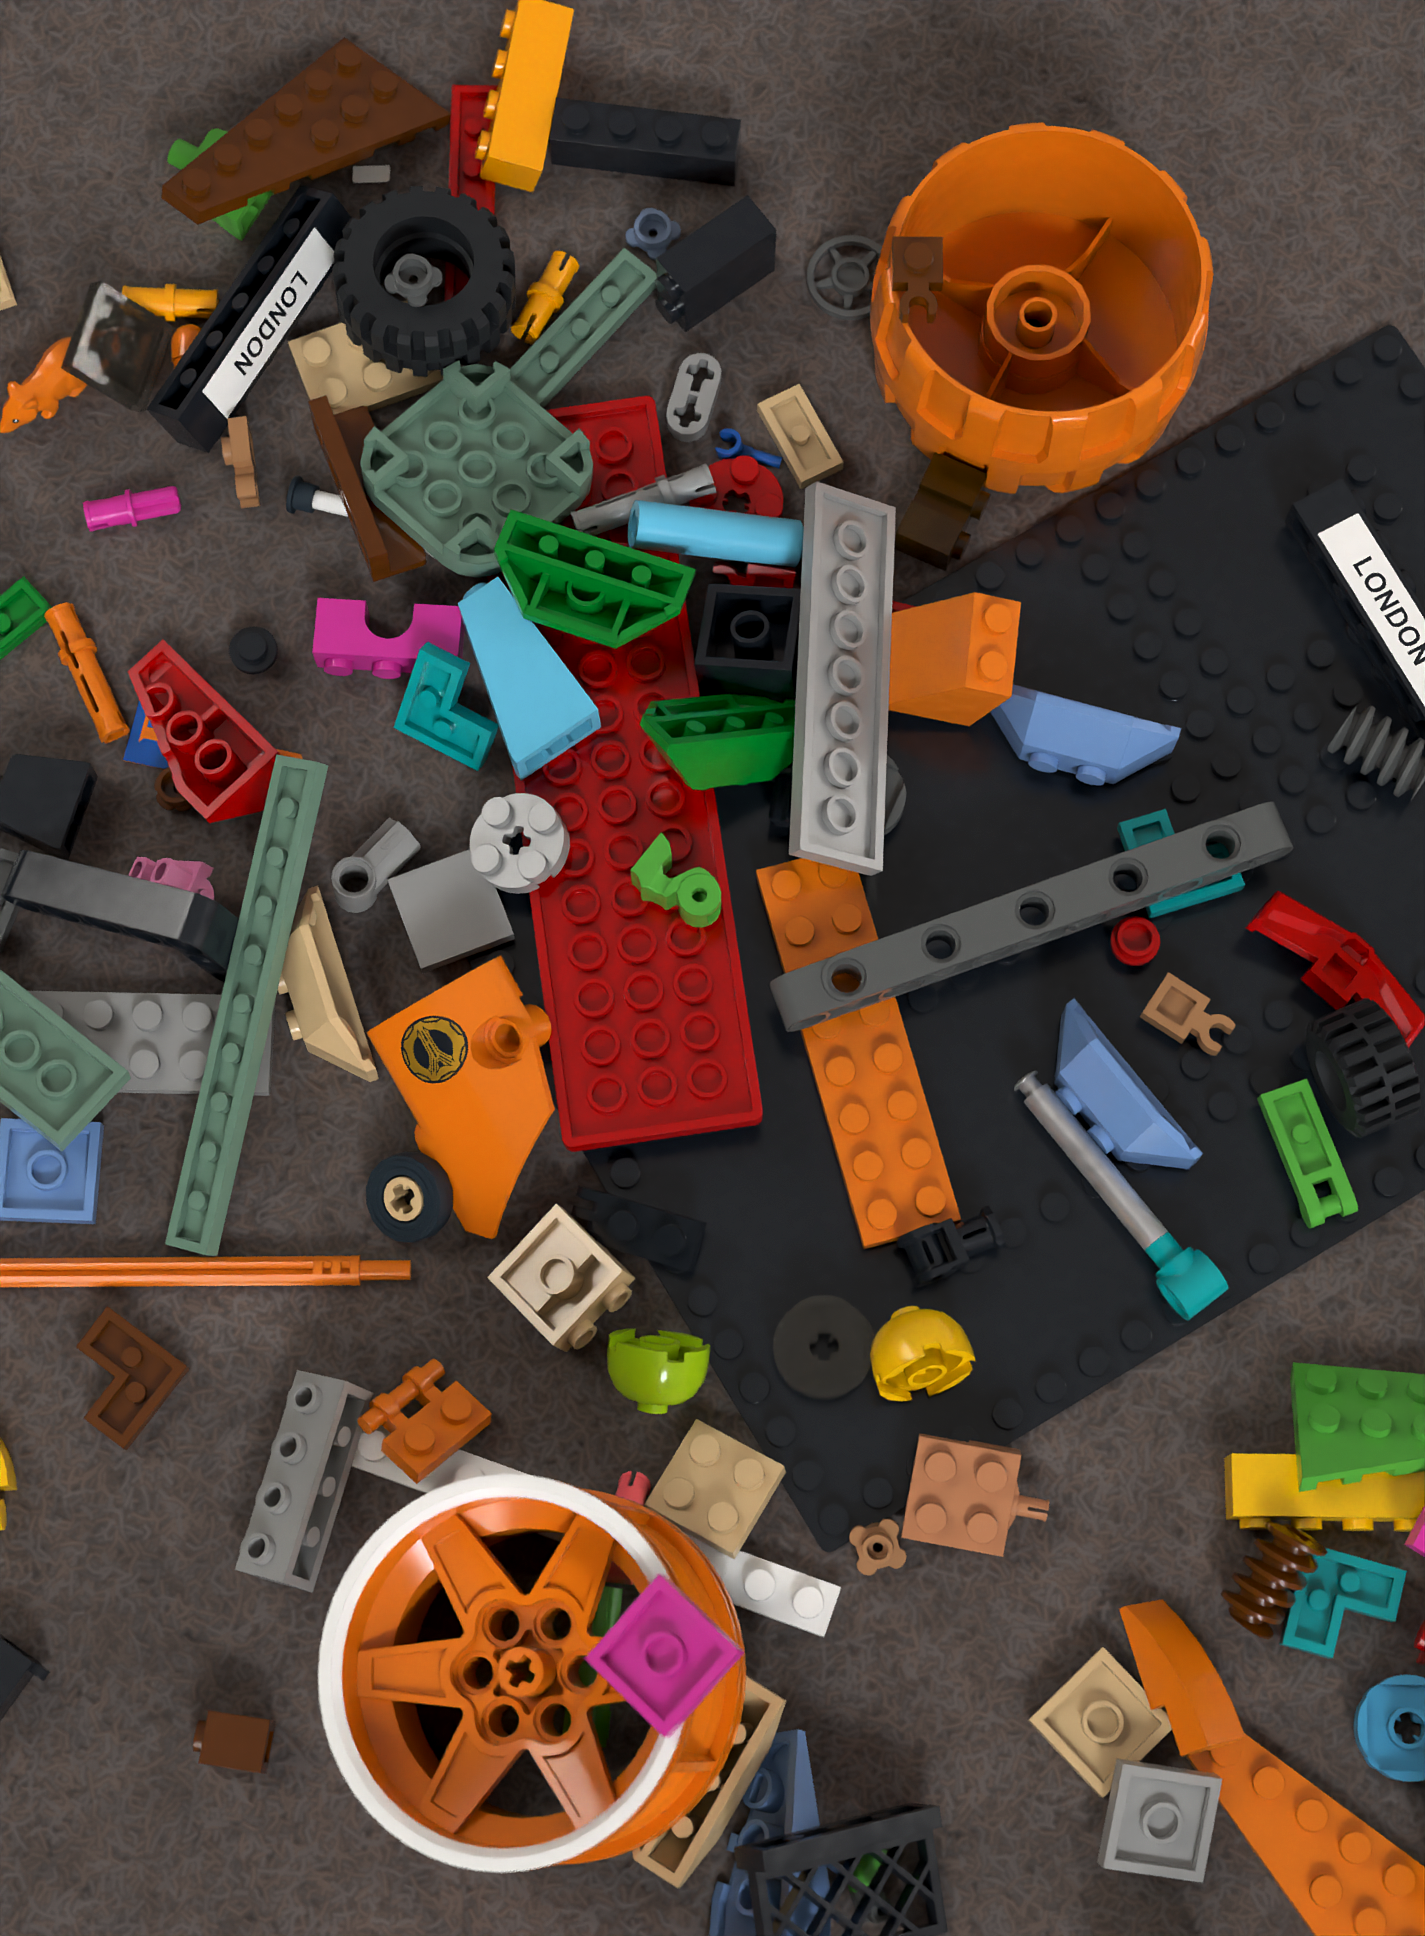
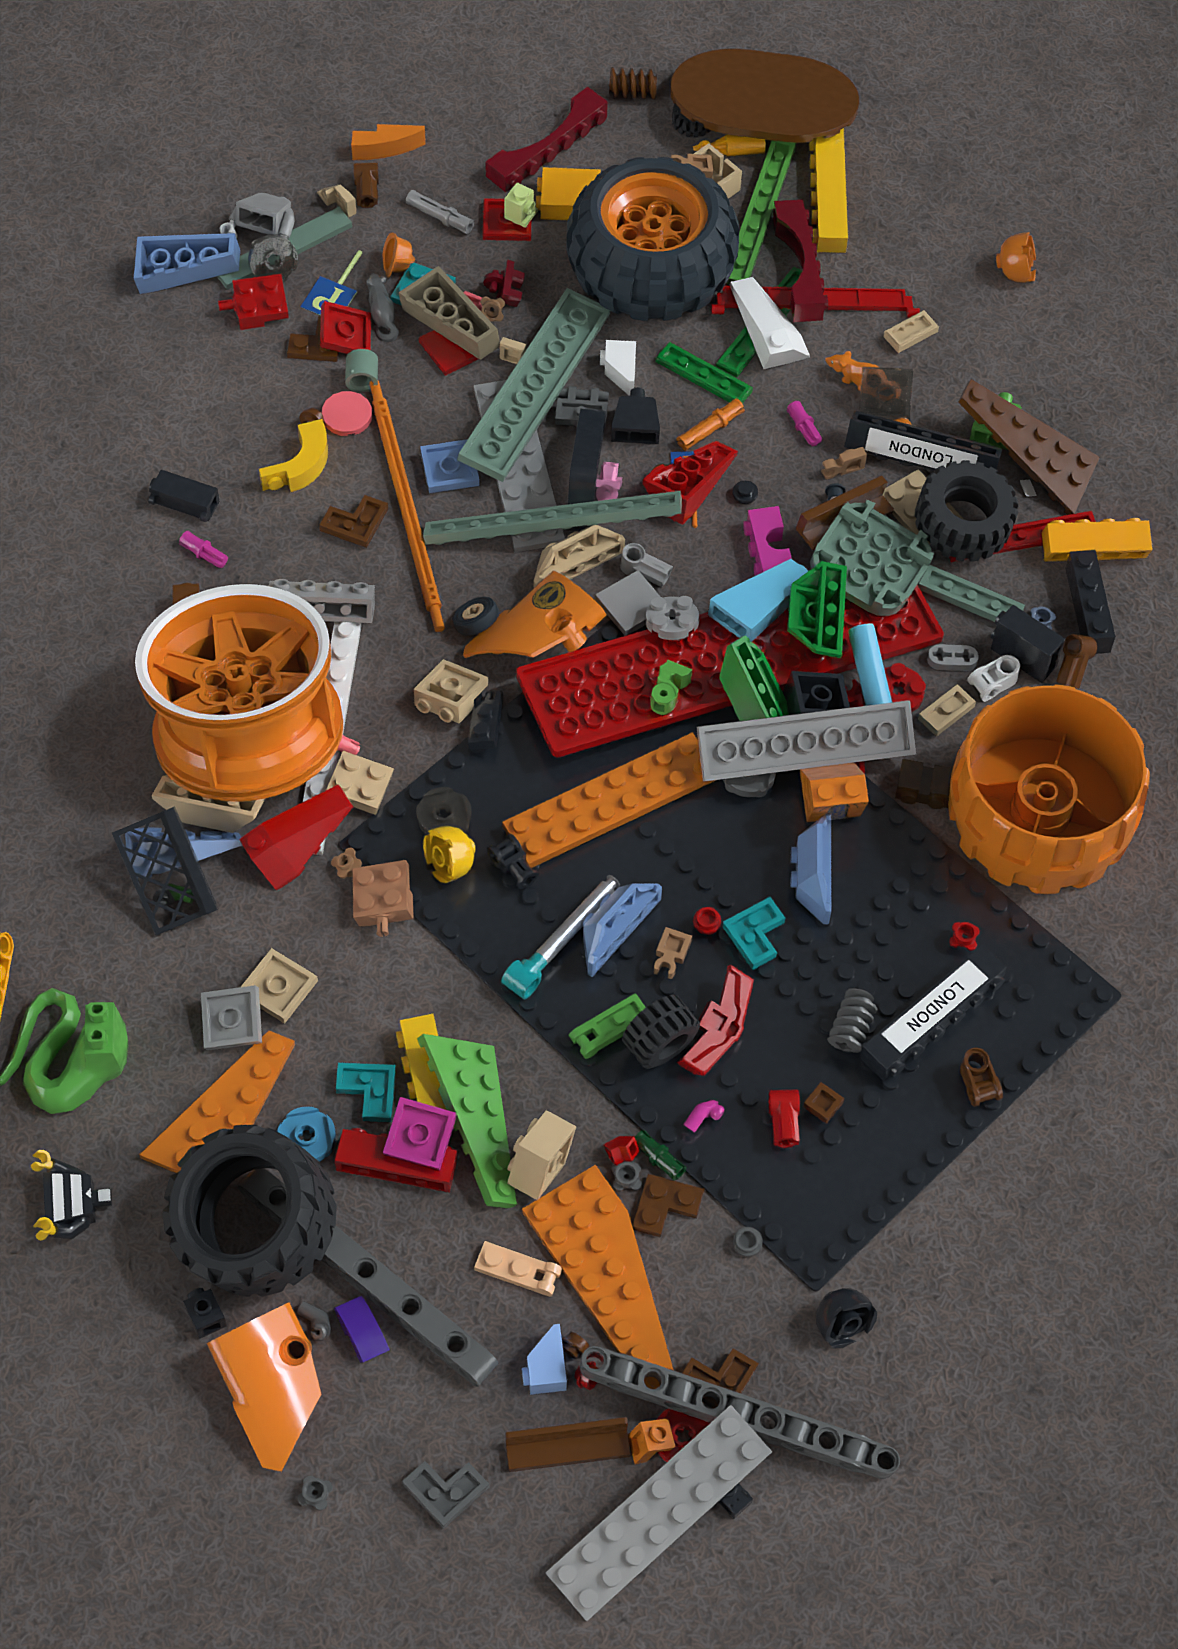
camera: 75 degrees right, 15 degrees down
light orange pin [122,284,219,322] -> none
orange plate [357,1359,492,1484] -> none
dark grey plate [385,254,442,307] -> none
teal plate [393,642,499,771] -> none
light orange pin [511,251,579,345] -> none
light grey pin [570,463,716,536] -> none
dark pink tile [585,1574,744,1737] -> none
lime cylinder [607,1328,711,1414] -> none
blue hand [715,428,782,469] -> none
dark grey beam [769,802,1293,1032] -> none
reddish brown plate [892,236,943,323] -> none
orange slope [1119,1599,1245,1756] -> none
reddish brown piece [1220,1521,1328,1639] -> none
none -> dark pink axle [179,531,228,568]
none -> red wedge [239,784,354,890]
none -> red plate [949,922,980,951]
none -> white piece [967,655,1020,702]
none -> reddish brown piece [1056,634,1097,689]

